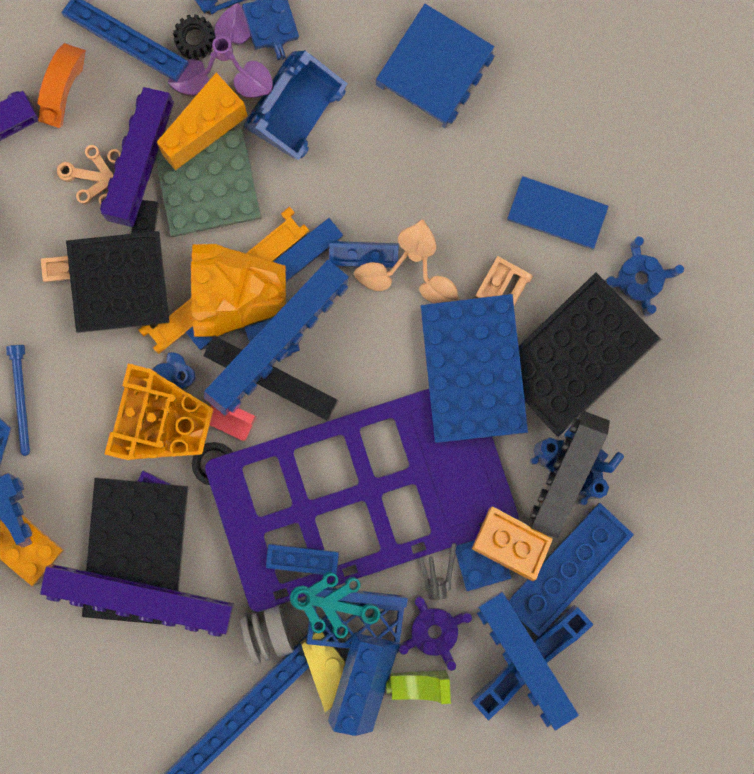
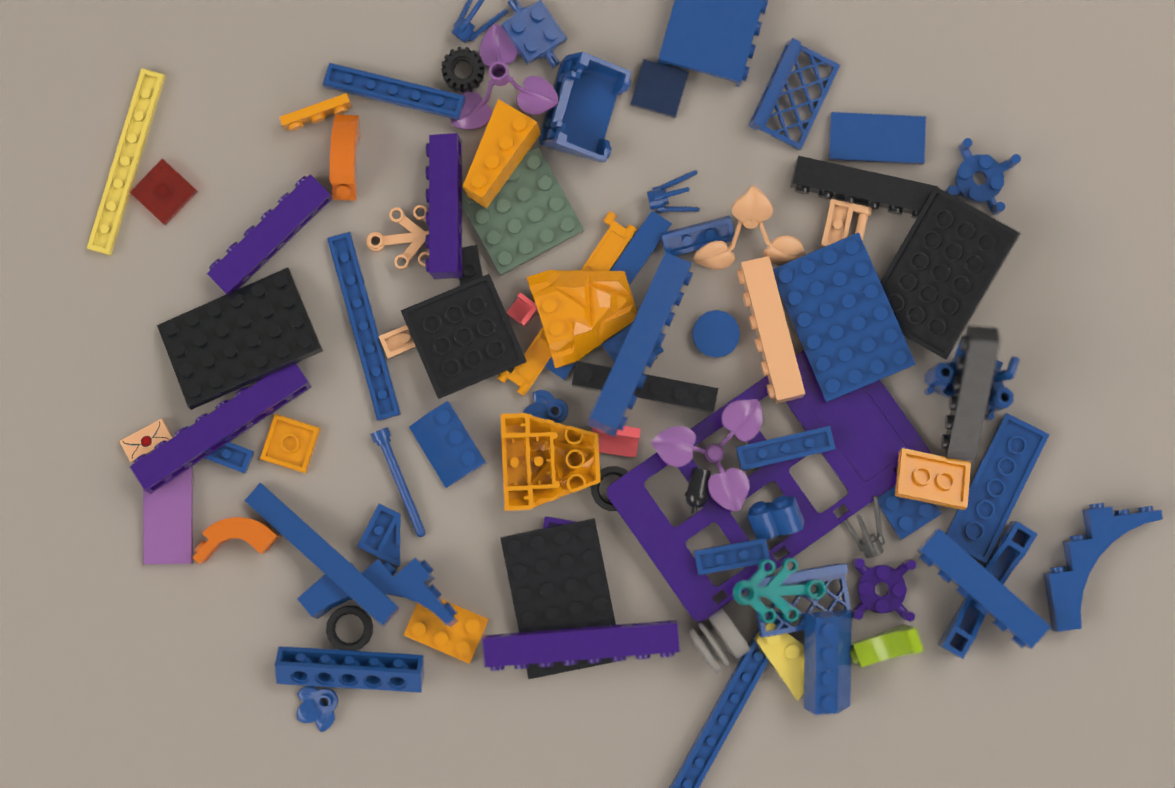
camera: 15 degrees left, 0 degrees up
none -> light orange plate [279,93,352,131]
none -> blue tile [327,232,401,421]
none -> blue slope [409,401,487,488]
none -> coral panel [506,292,538,328]
none -> dark blue tile [630,59,689,119]
none -> blue plant [647,170,700,213]
none -> medium lavender plant [651,399,763,511]
none -> black piece [685,467,711,514]
none -> blue tile [692,310,740,358]
none -> blue plate [736,426,835,471]
none -> light nougat brick [737,256,805,404]
none -> blue brick [747,495,804,540]
none -> blue fence [748,38,840,150]
none -> black brick [790,156,939,219]
none -> blue arch [1043,503,1163,632]

